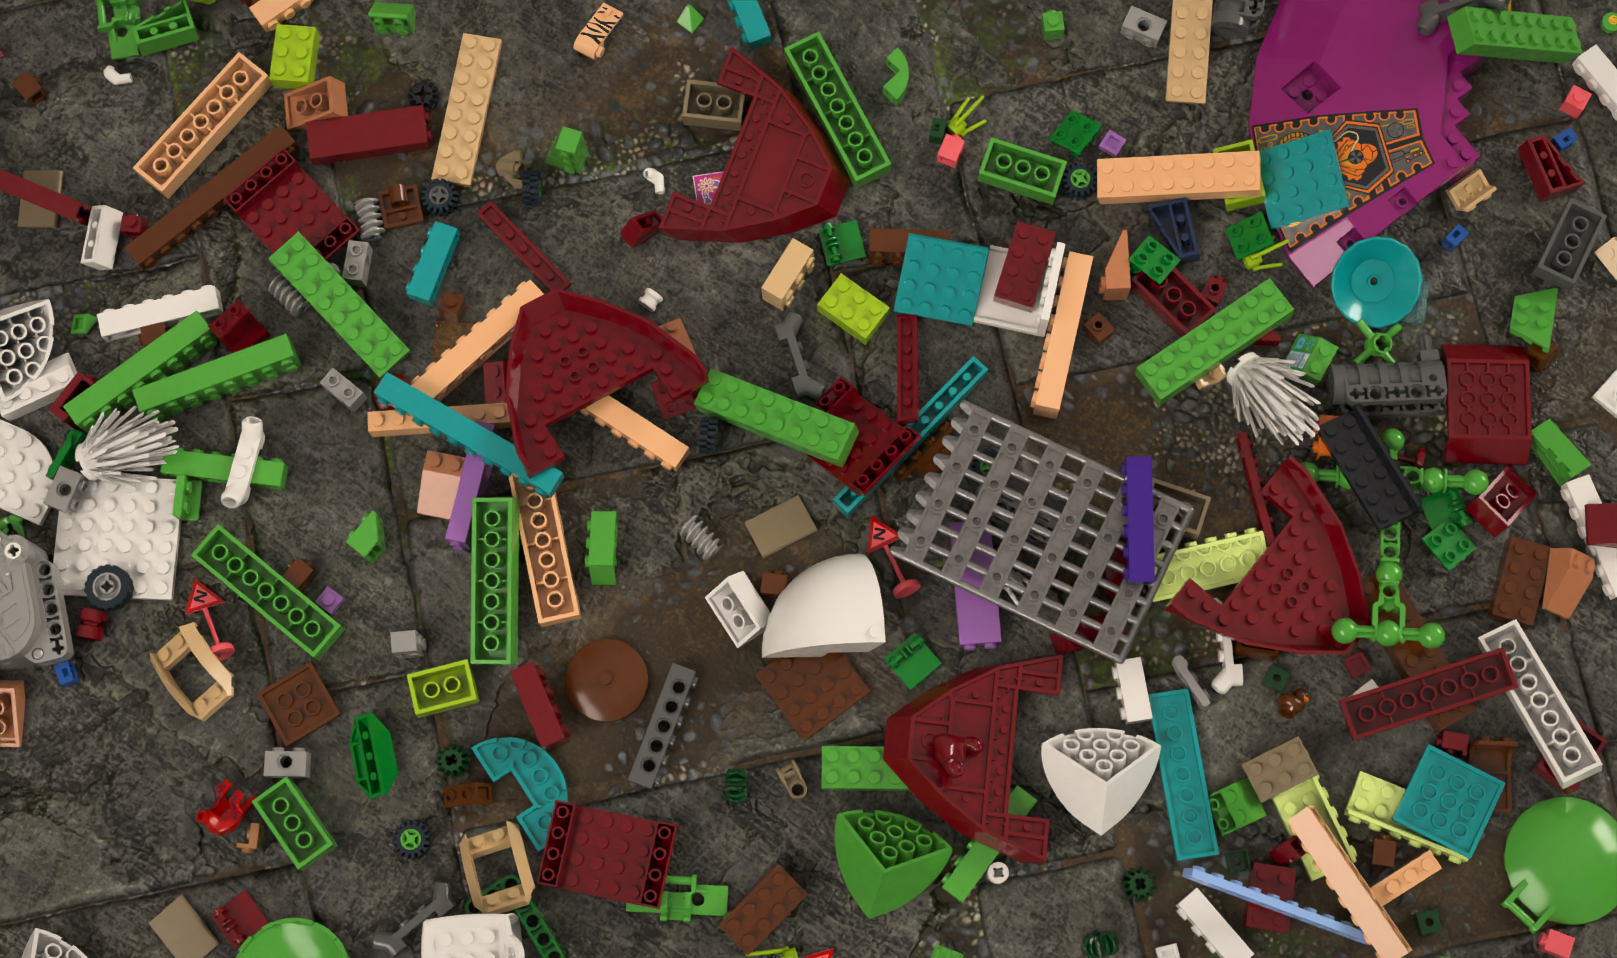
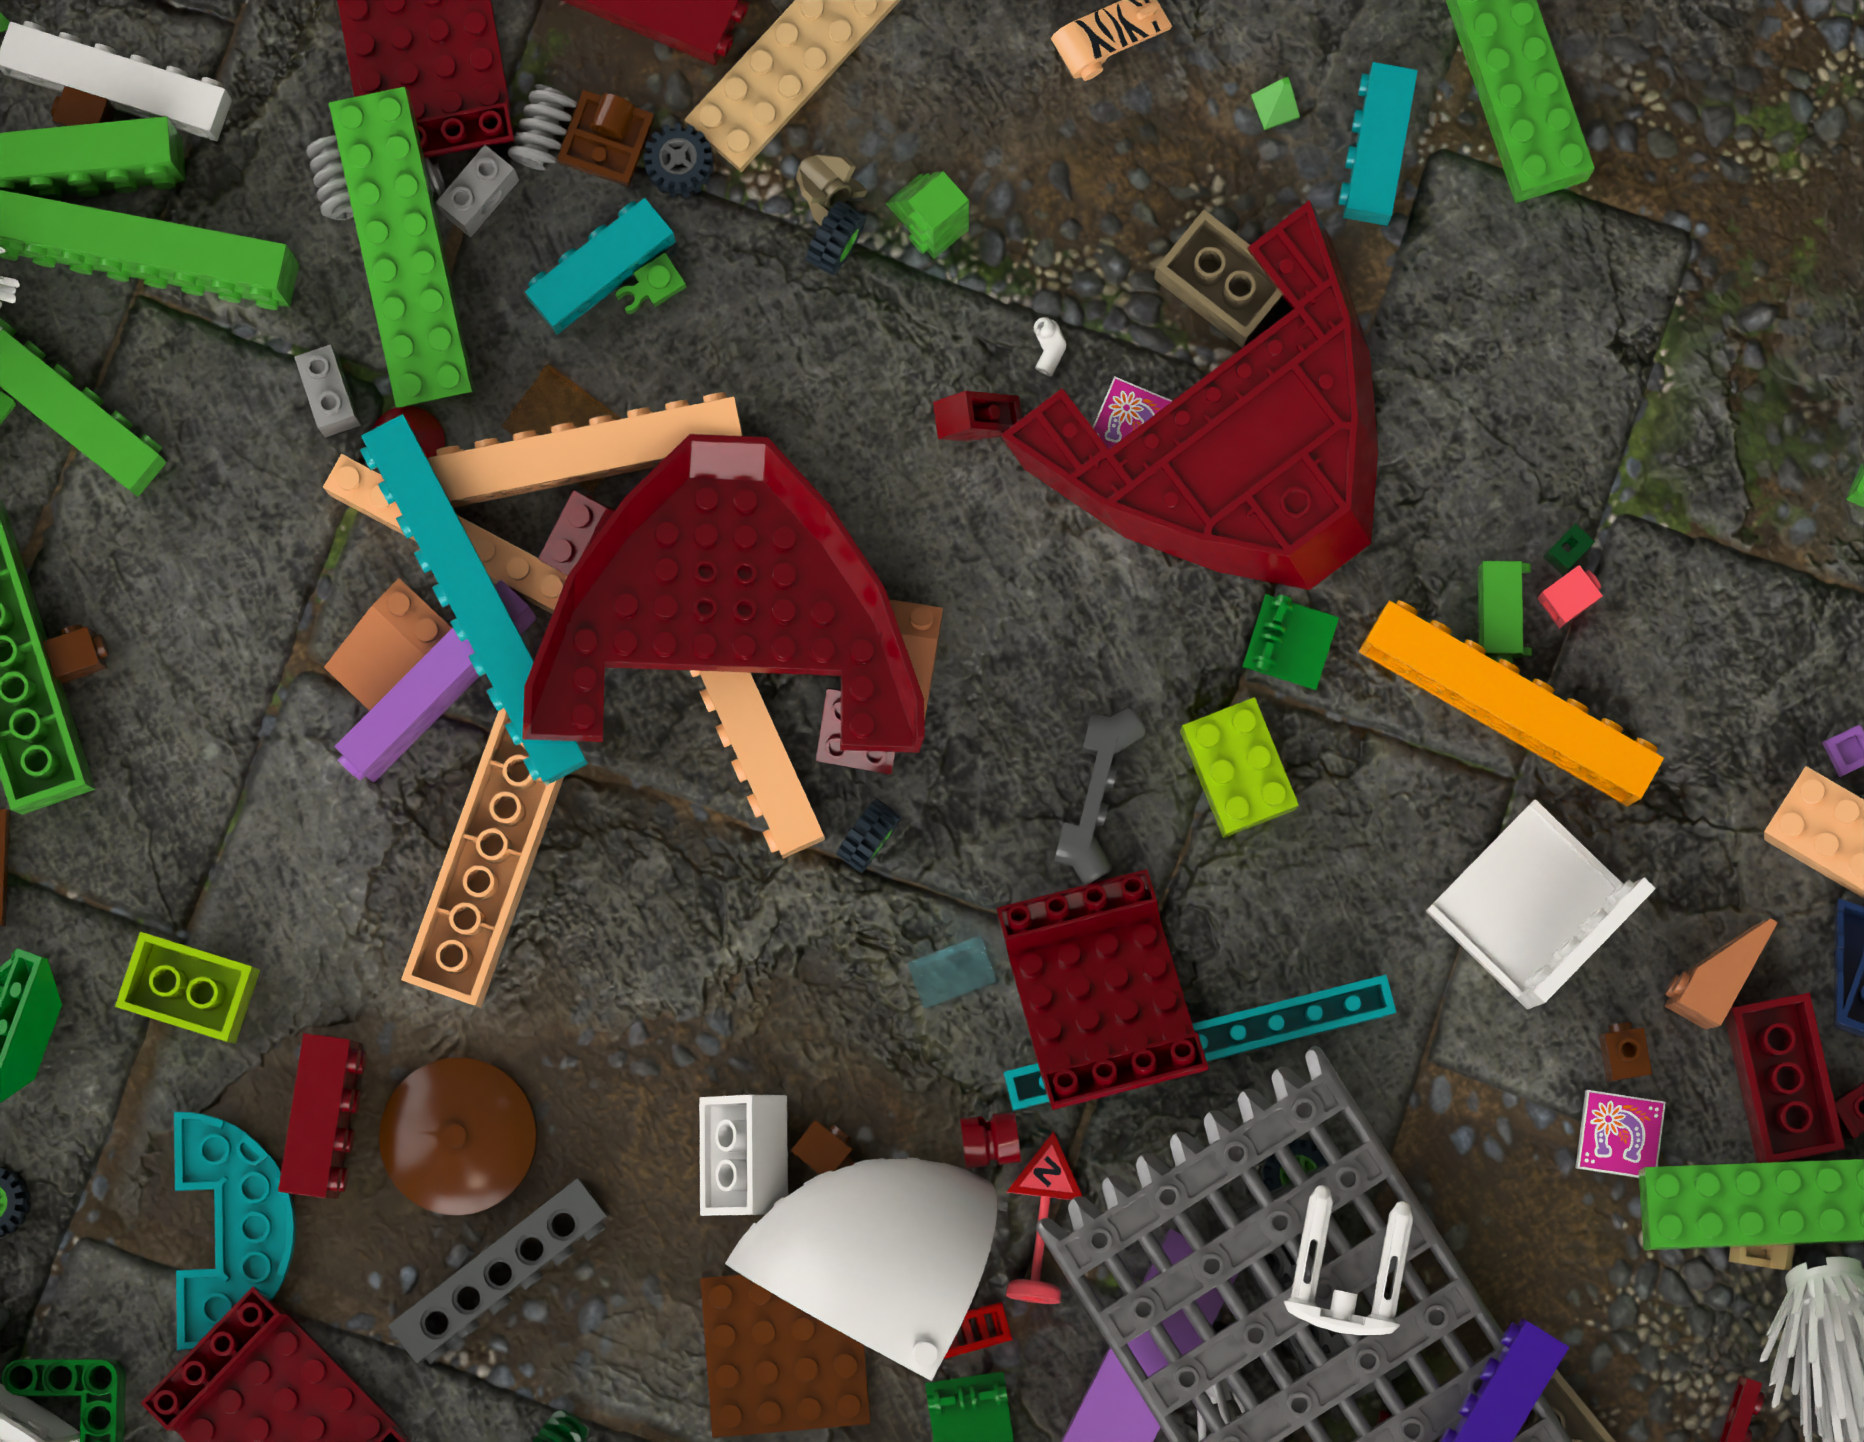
camera: 30 degrees right, 5 degrees up
dark red panel [208,300,270,353] -> none
white plate [220,416,265,509] -> none
medium lavender plate [315,586,345,615] -> none
bright green slope [346,510,386,564] -> none
light grey brick [390,630,427,659] -> none
dark green gear [435,743,471,779] -> none
reddish brown brick [438,291,467,324] -> none
reddish brown bracket [444,782,493,808] -> none
tan wedge [459,821,536,914] -> none
bright green brick [470,498,519,664] -> none
dark red plate [476,201,571,291] -> none
bright green wedge [585,511,618,585] -> none
white wheel [638,288,663,312] -> none
light grey piece [680,515,724,560] -> none
bright green brick [694,368,860,468] -> none
dark tan piece [744,495,818,559] -> none
tan brick [761,238,815,311] -> none
bright green brick [784,31,891,189] -> none
reddish brown brick [869,228,951,267] -> none
bright green brick [883,47,909,107] -> none
reddish brown bracket [892,419,954,482] -> none
teal plate [893,233,989,326] -> none
dark red plate [897,314,919,424] -> none
lime plant [946,95,987,138] -> none
bright green brick [978,137,1067,205] -> none
dark red brick [993,221,1056,313] -> none
light nougat brick [1030,251,1093,419] -> none
green hinge [1048,110,1102,158] -> none
black wheel [1061,162,1097,201] -> none
green hinge [1128,235,1181,285] -> none
none -> bright green plate [615,253,687,314]
none -> clear light blue panel [907,935,996,1008]
none -> red slope [943,1302,1013,1360]
none -> dark red wheel [960,1112,1021,1169]
none -> white piece [1284,1185,1413,1335]
none -> light orange brick [1358,600,1664,807]
none -> bright green brick [1478,561,1532,664]
none -> tile [1575,1090,1666,1178]

